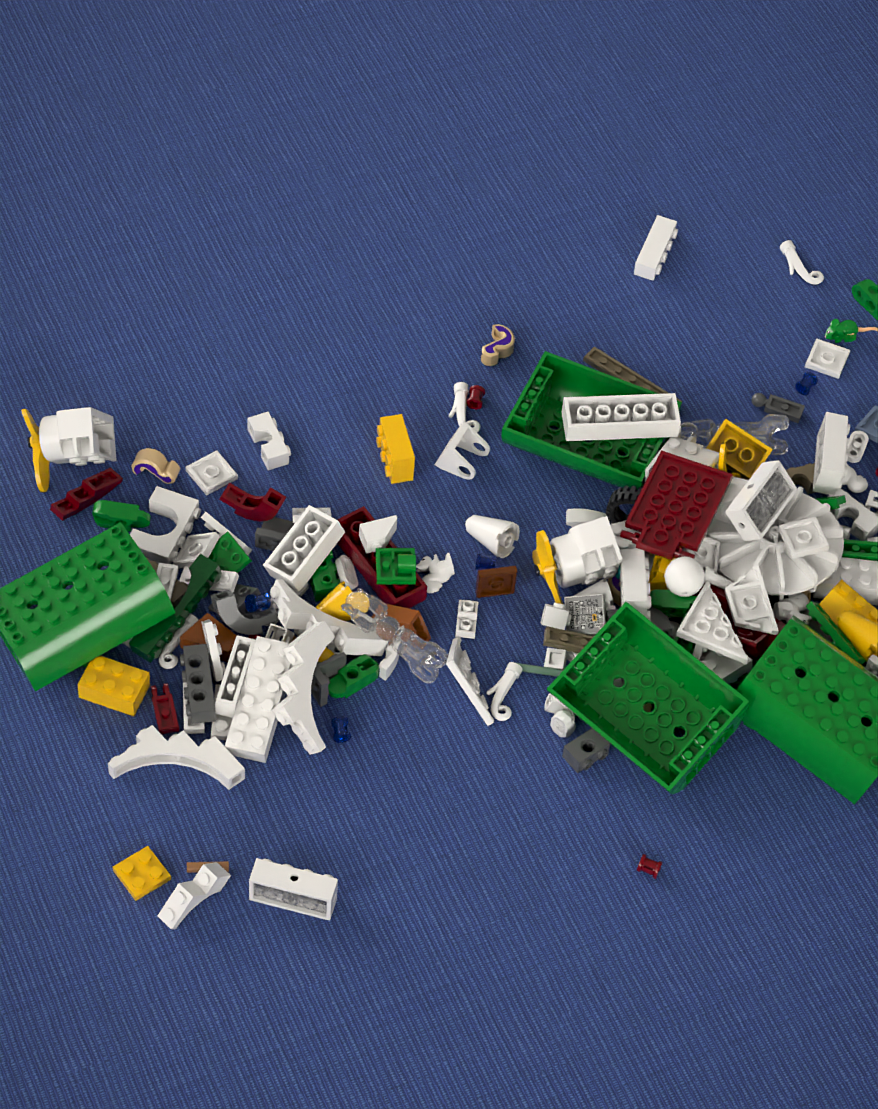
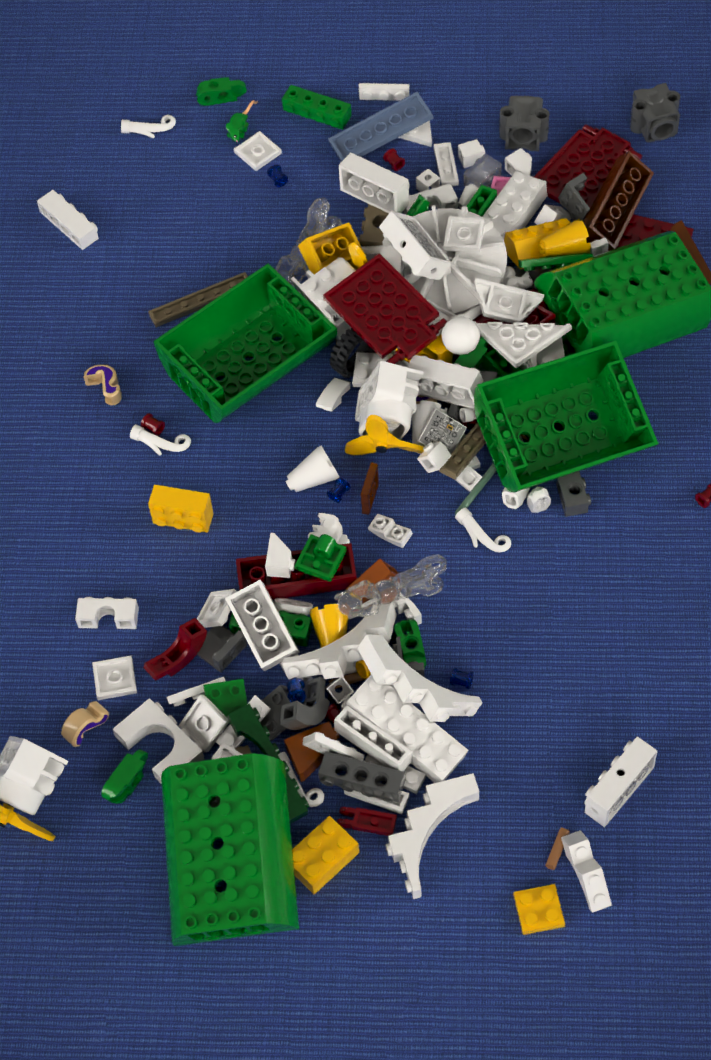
camera: 55 degrees left, 5 degrees up
dark red slope [50,468,123,521] -> none
white hose [434,421,490,480] -> none
white tile [446,636,494,726] -> none
white brick [562,393,681,441] -> none
dark grey plate [751,393,805,423] -> none

